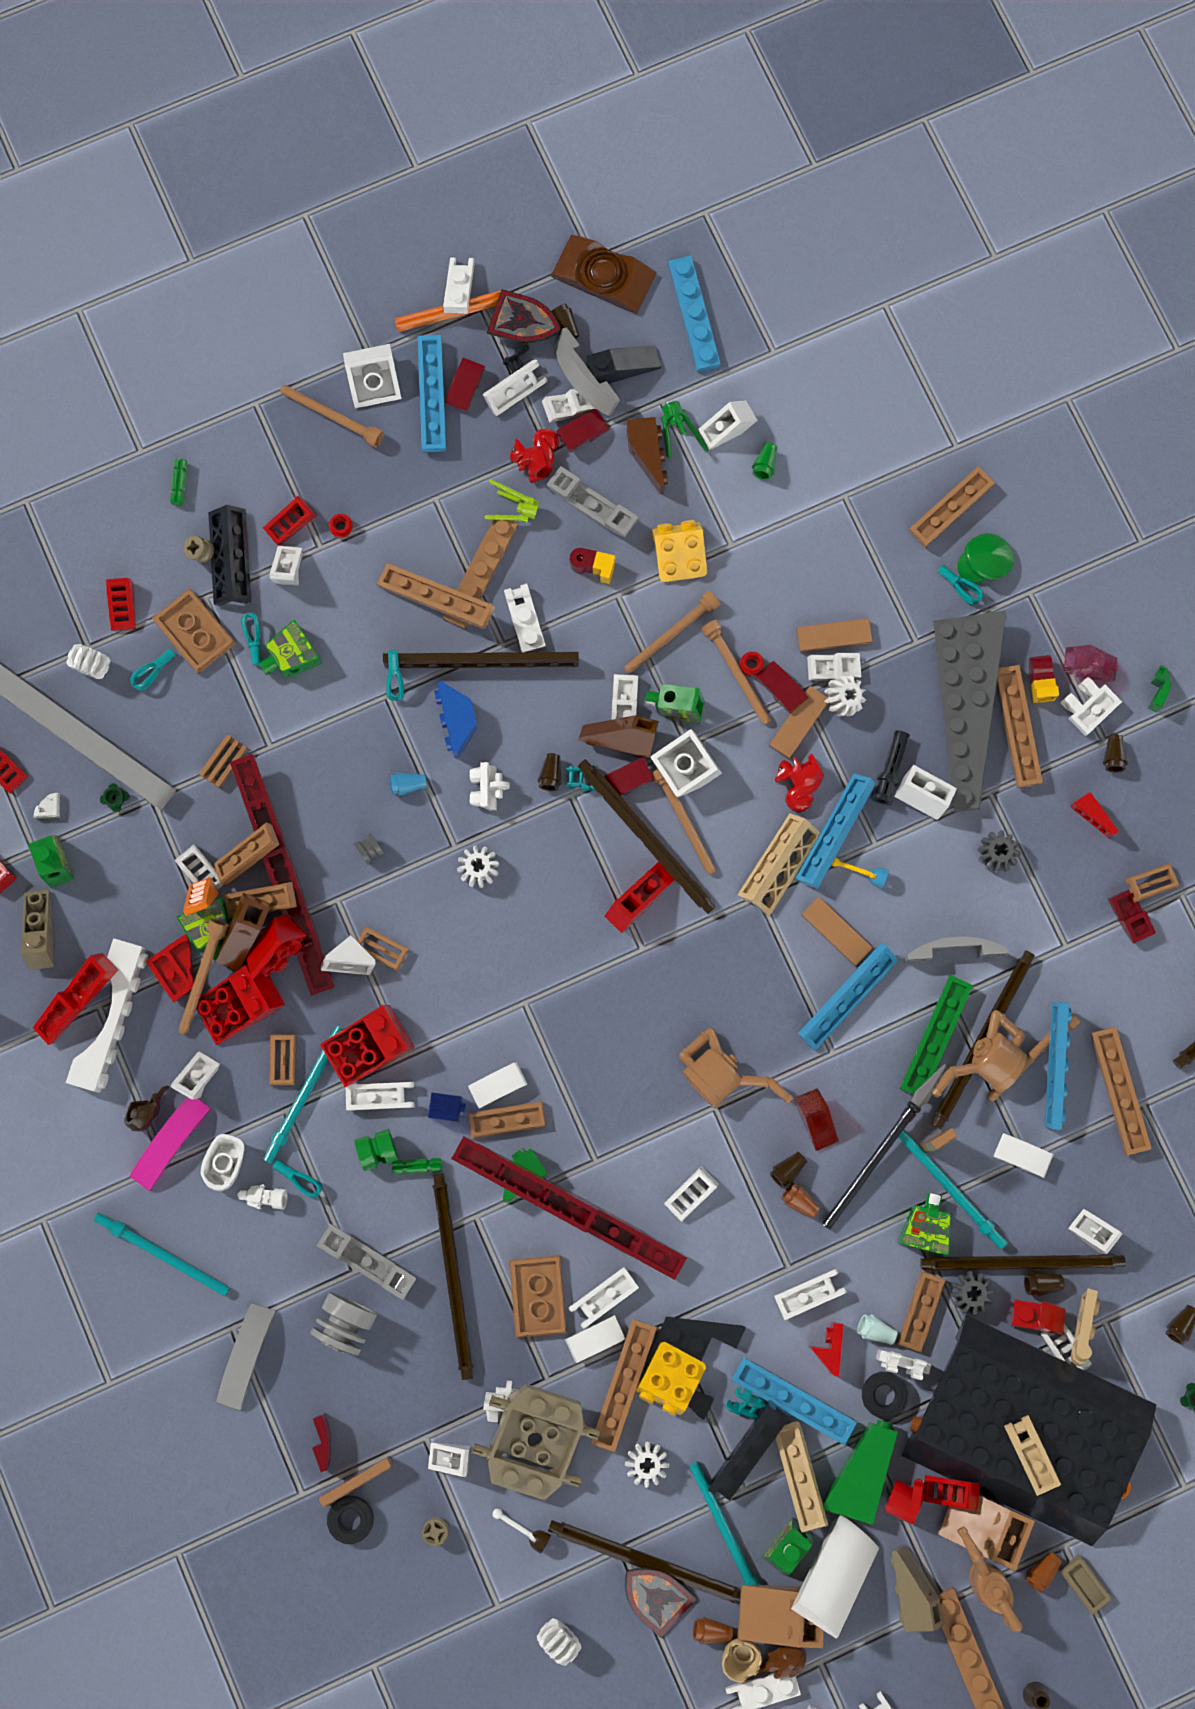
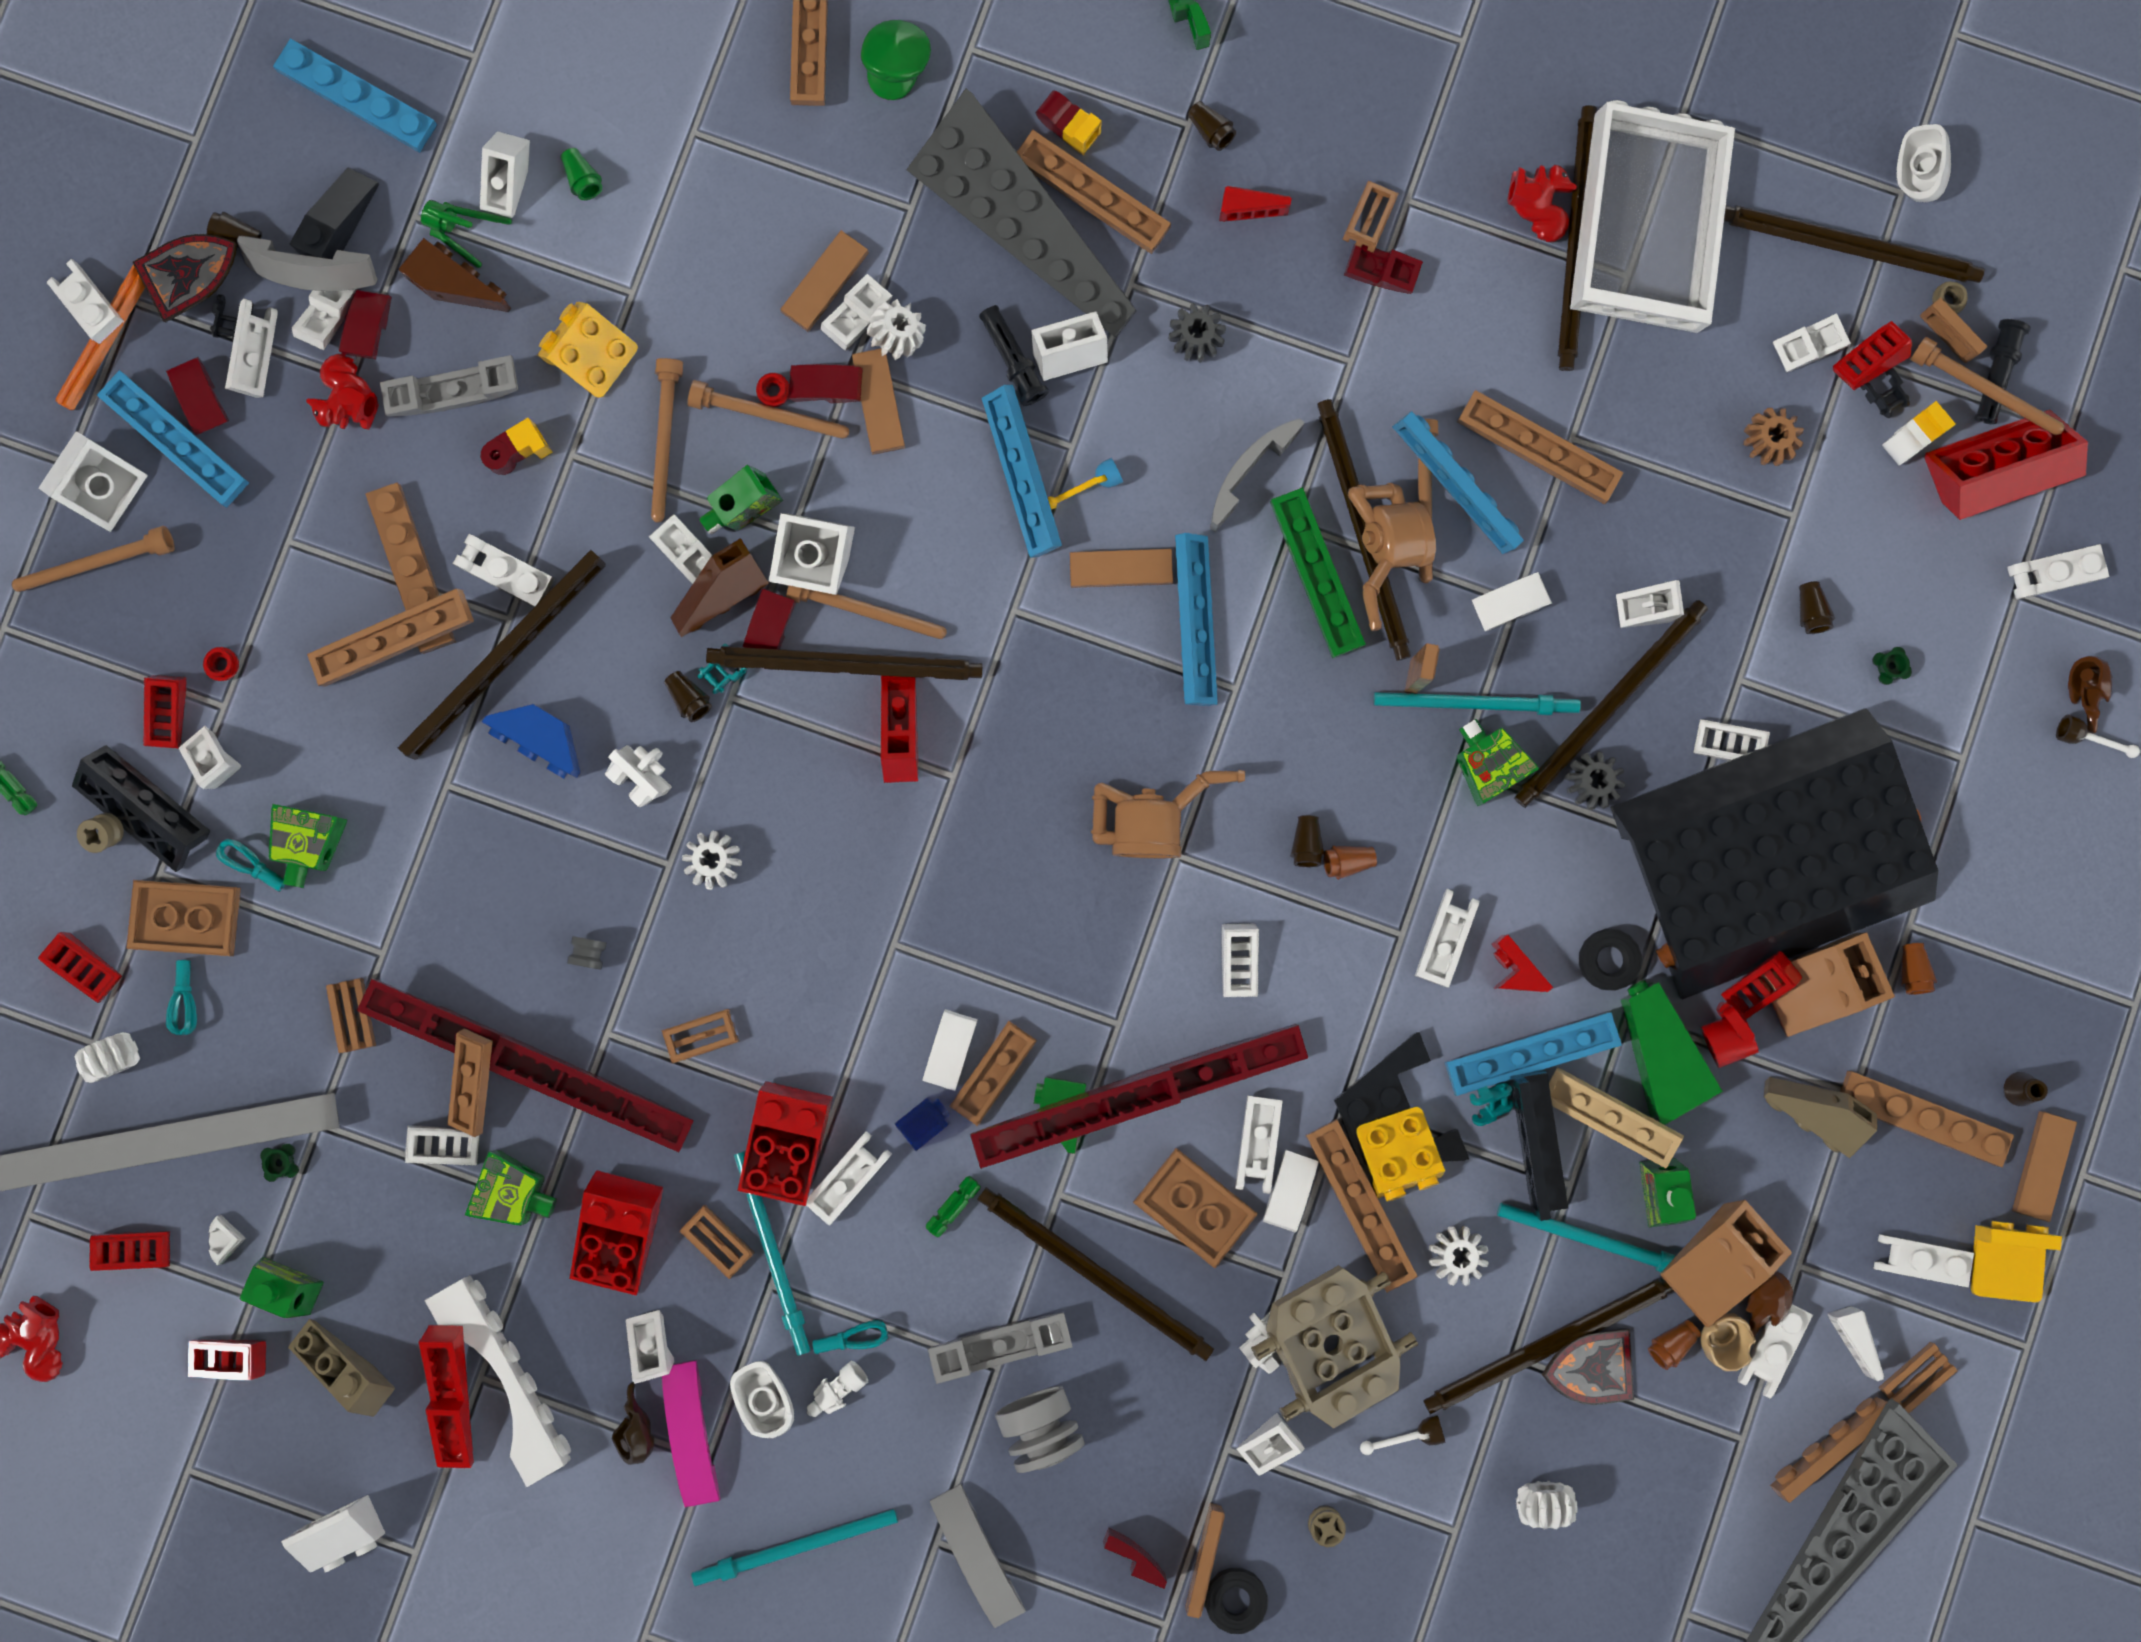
camera: 50 degrees left, 5 degrees up
red wing [145,934,194,1003] -> none
medium nougat piece [179,919,229,1035] -> none
orange slope [183,877,219,916] -> none
reddish brown slope [215,893,270,971] -> none
medium nougat tile [223,882,297,919] -> none
red slope [246,915,306,979] -> none
white slope [321,935,375,975] -> none
green wheel [355,1129,398,1171] -> none
teal piece [386,650,404,701] -> none
dark azure cone [389,772,426,796] -> none
lime plant [484,479,539,523] -> none
reddish brown slope [551,235,656,315] -> none
tan fence [737,813,821,916] -> none
red animal [774,753,824,812] -> none
white slope [791,1515,879,1638] -> none
clear red slope [795,1088,839,1151] -> none
black piece [822,1064,946,1230] -> none
light aqua cone [857,1314,897,1345] -> none
white plate [876,1349,931,1381] -> none
medium nougat tile [897,1271,946,1353] -> none
teal piece [937,564,983,605] -> none
medium nougat piece [957,1526,1022,1633] -> none
tan plate [1004,1415,1061,1496] -> none
red slope [1011,1300,1066,1335] -> none
dark brown cone [1024,1271,1064,1297] -> none
dark tan tile [1059,1554,1113,1615] -> none
white plate [1060,677,1122,736] -> none
clear pink slope [1064,645,1118,682] -> none
tan plate [1071,1288,1100,1366] -> none

